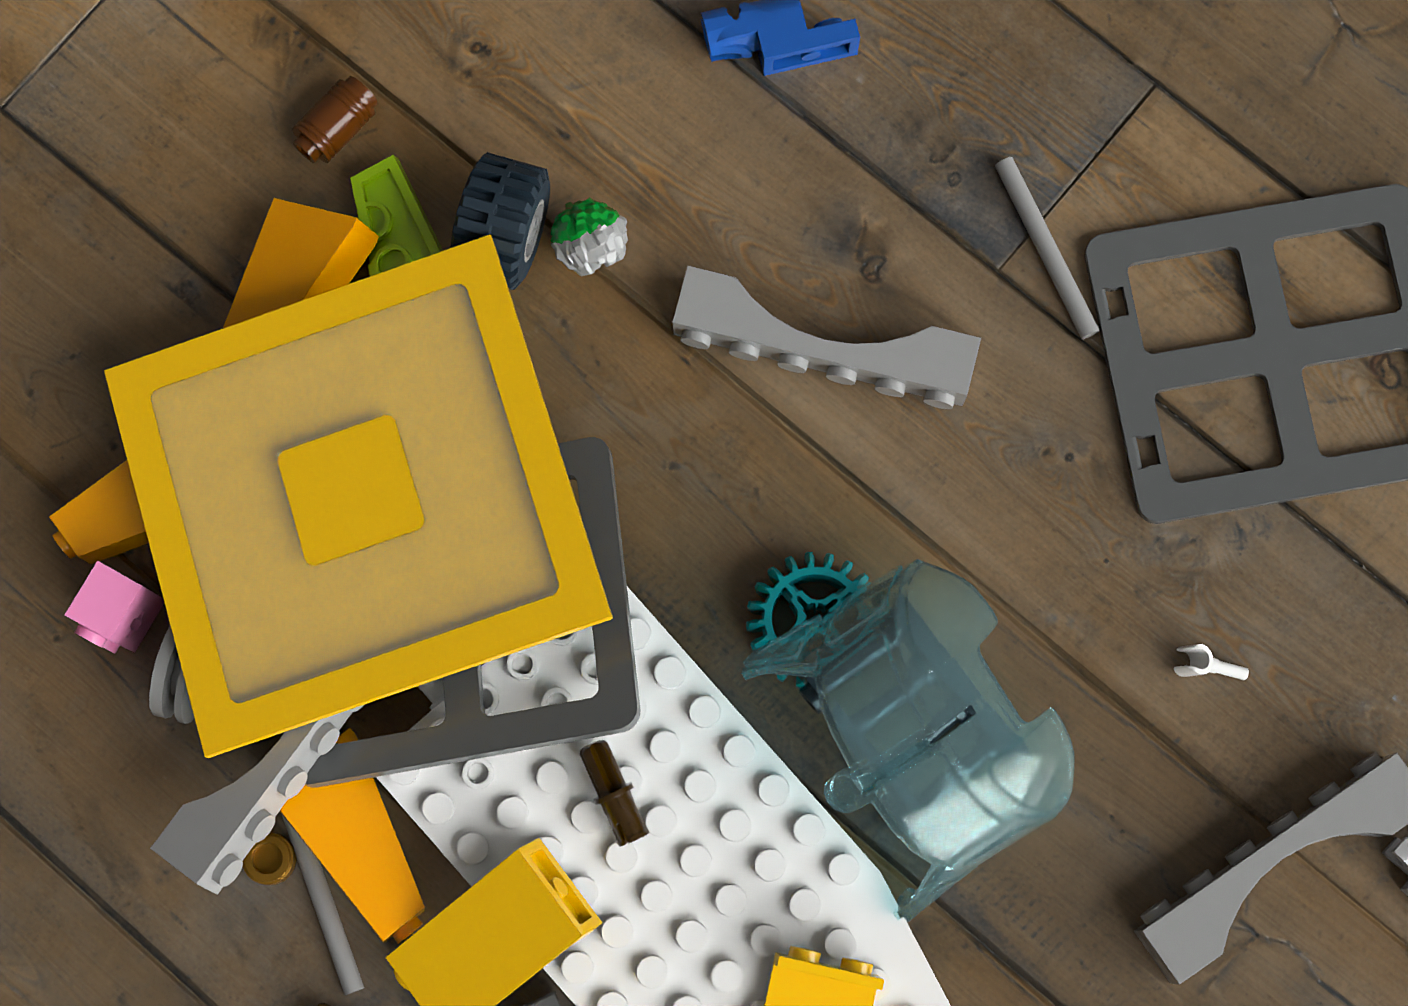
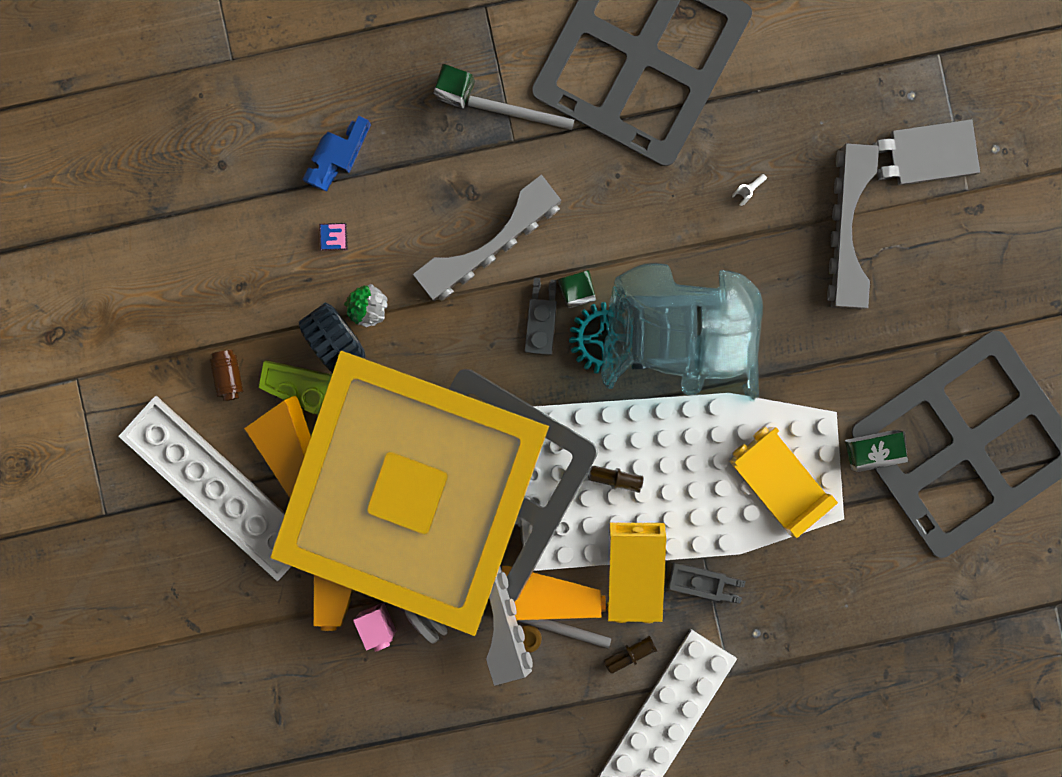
camera: 55 degrees left, 10 degrees up
none -> white plate [119,396,292,581]
none -> tile [319,223,348,251]
none -> dark green piece [434,64,475,109]
none -> dark grey hinge [525,278,557,355]
none -> dark green piece [557,270,596,308]

